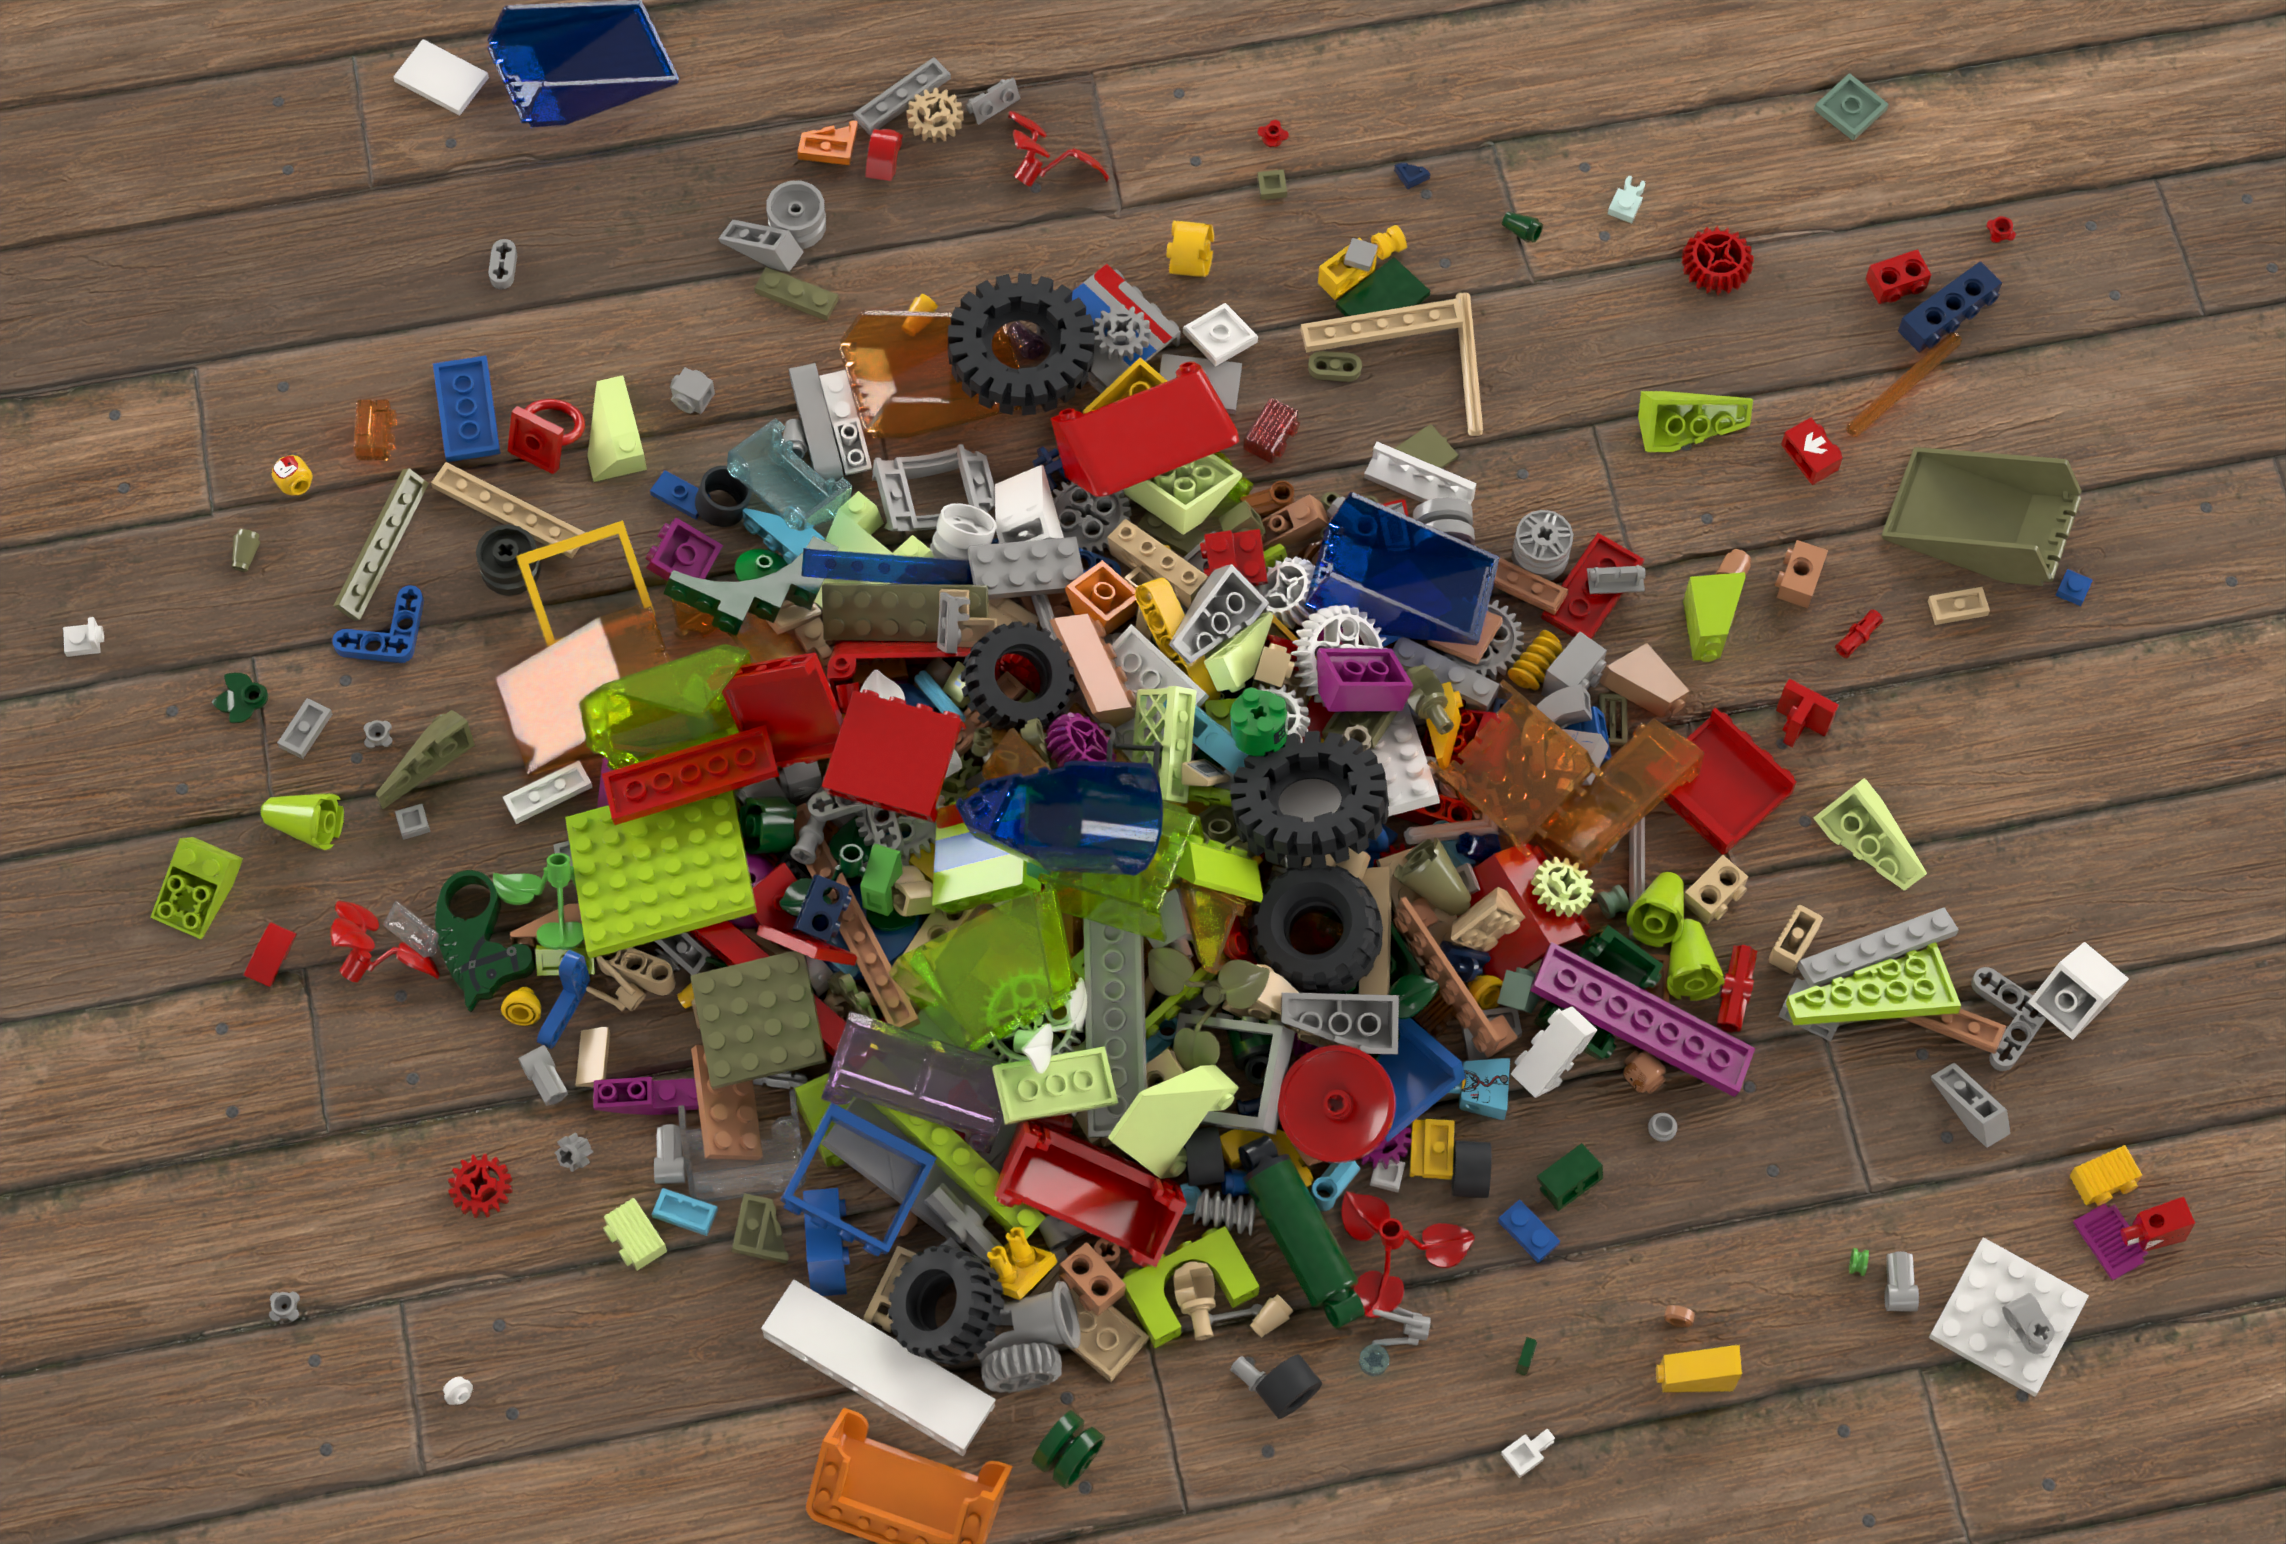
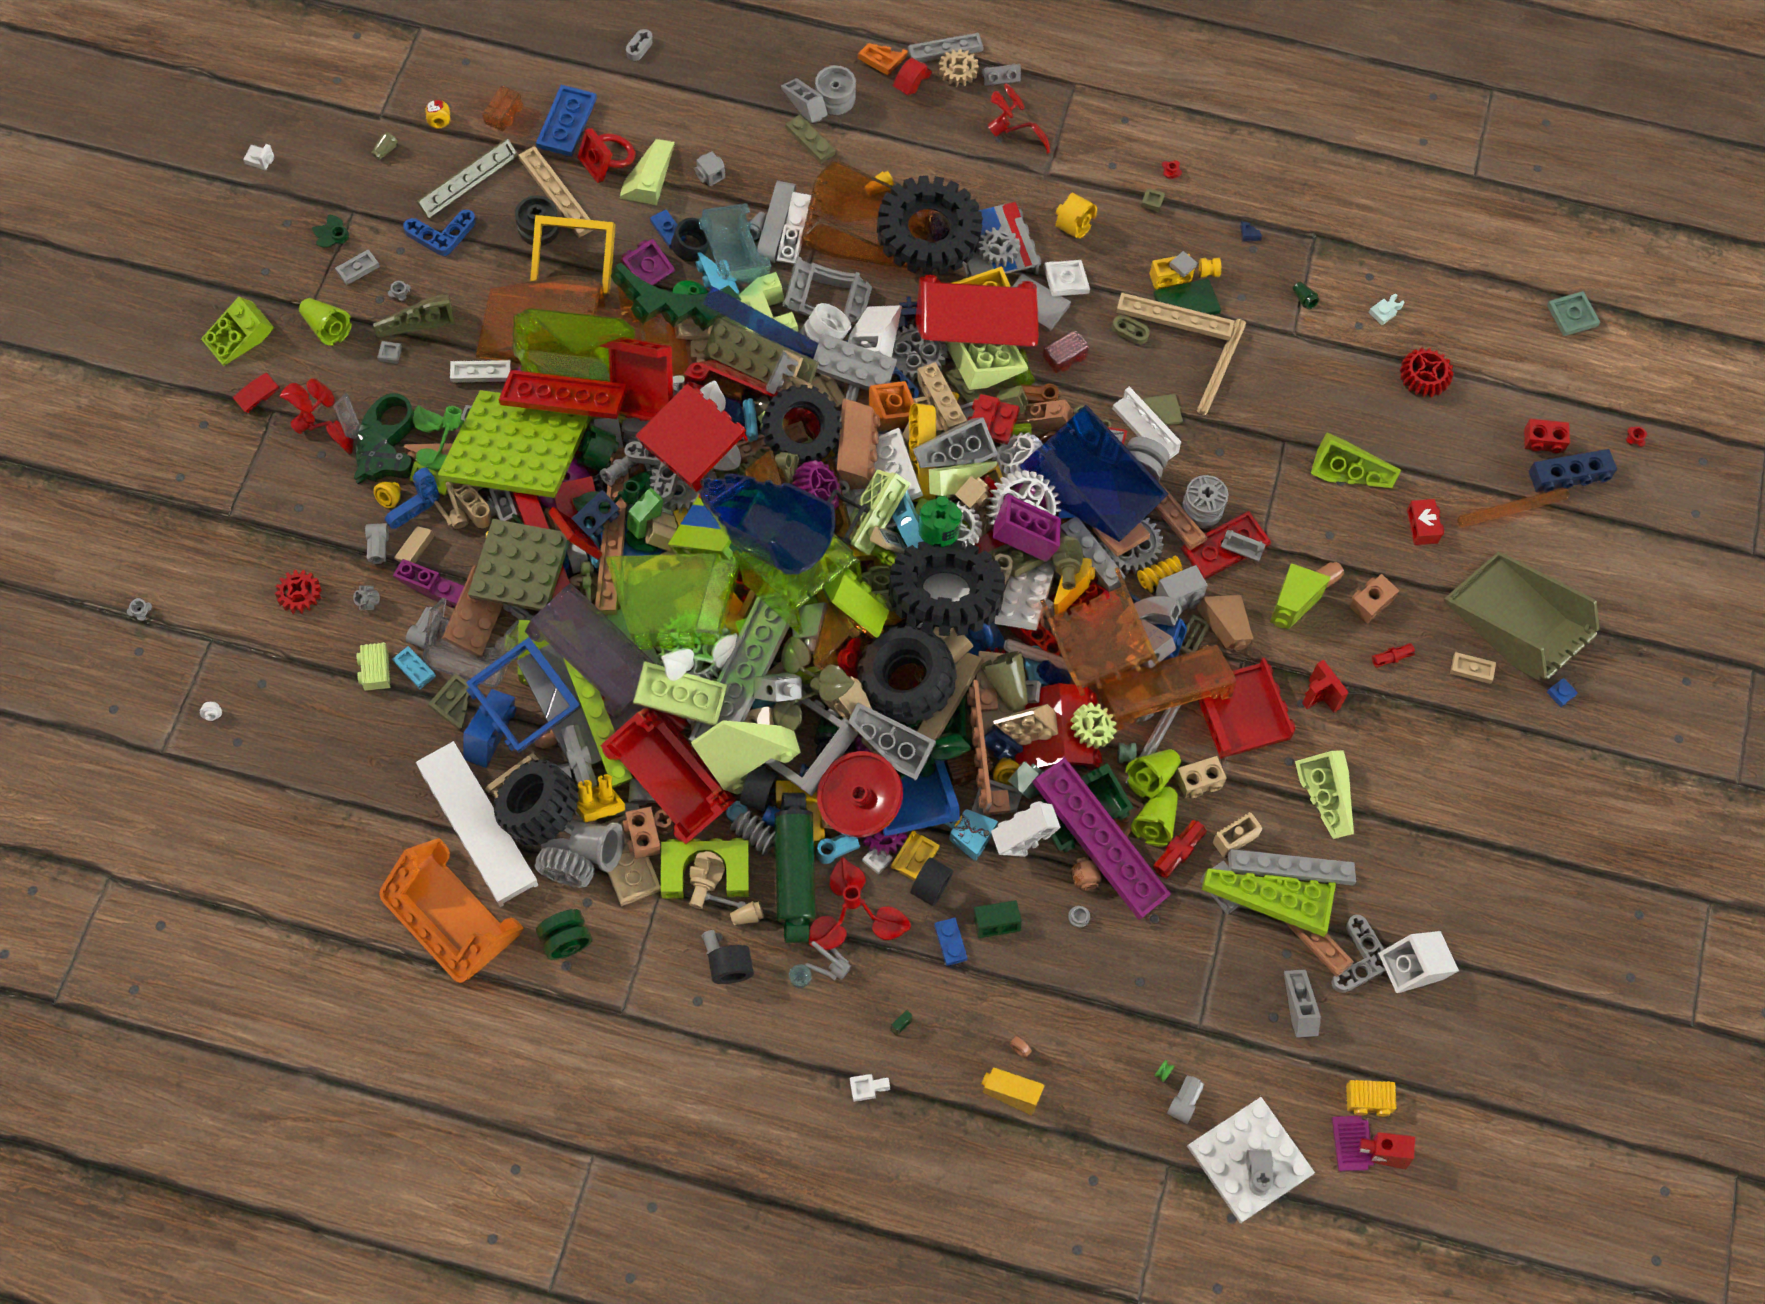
camera: 25 degrees right, 0 degrees up
none -> light grey torso [753,672,802,702]

